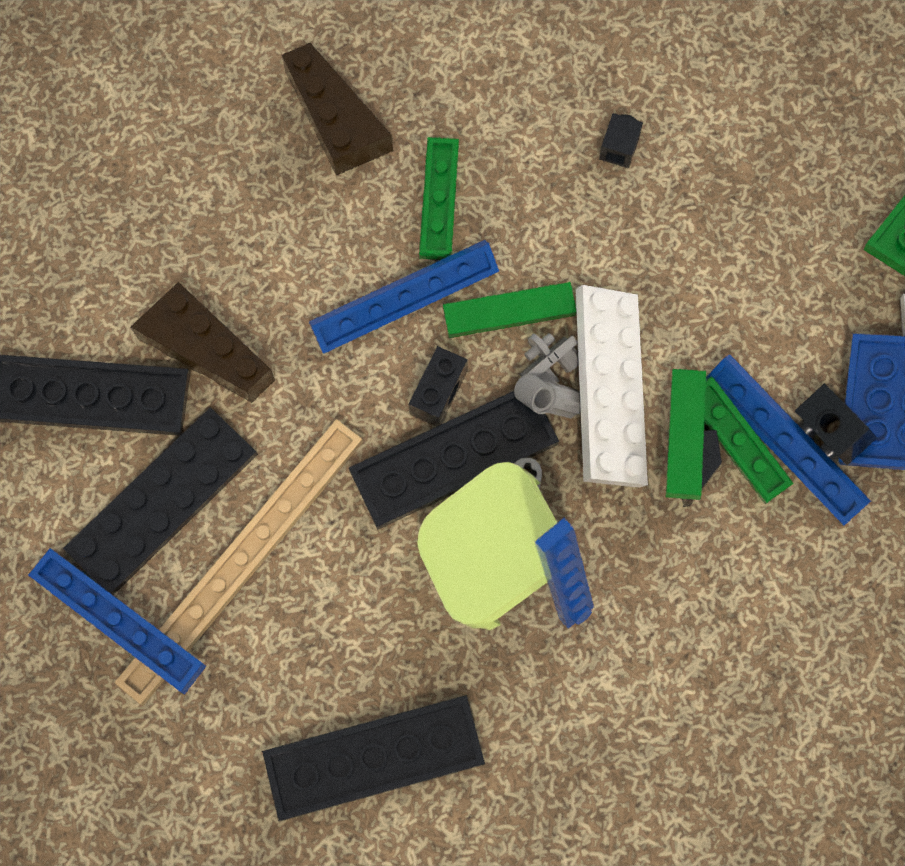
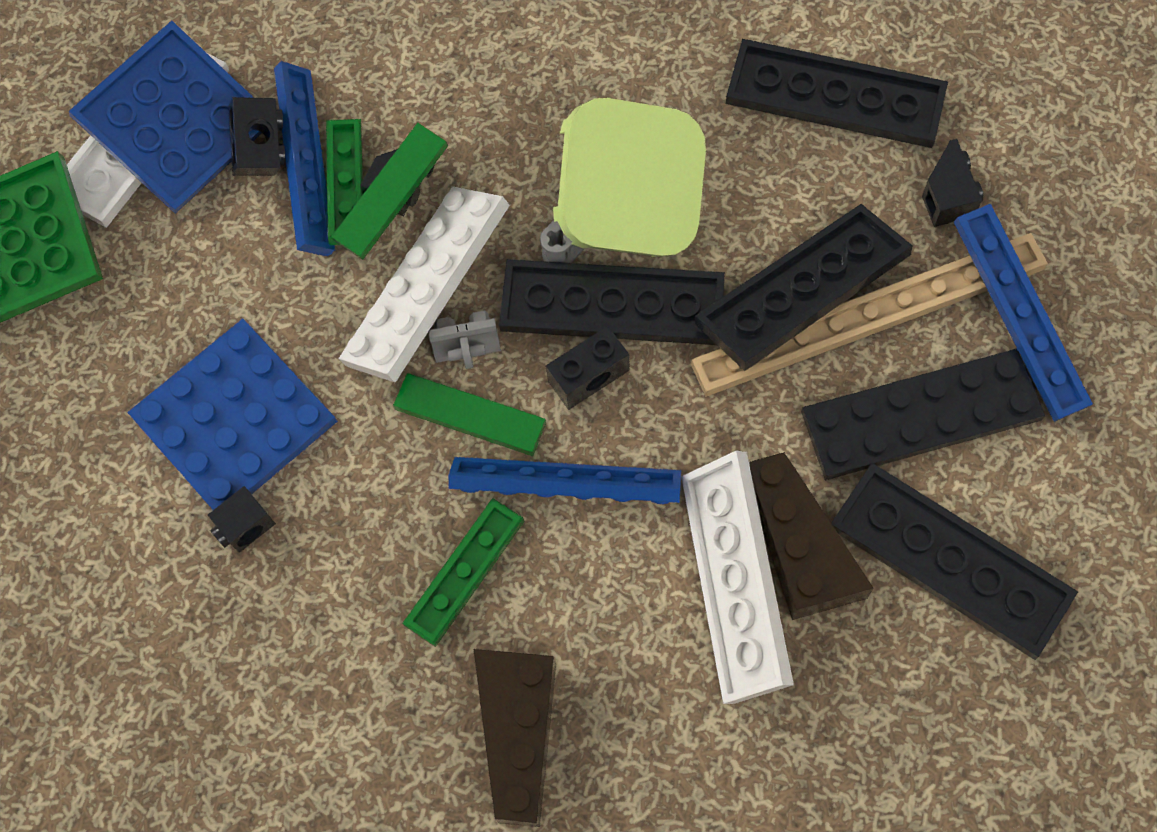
camera: 145 degrees left, 5 degrees down
light grey piece [514,374,581,419] -> none
blue plate [535,518,594,629] -> none
none -> blue plate [127,318,338,510]
none -> white plate [681,451,794,704]
none -> black plate [695,204,913,371]
none -> black slope [922,139,983,227]

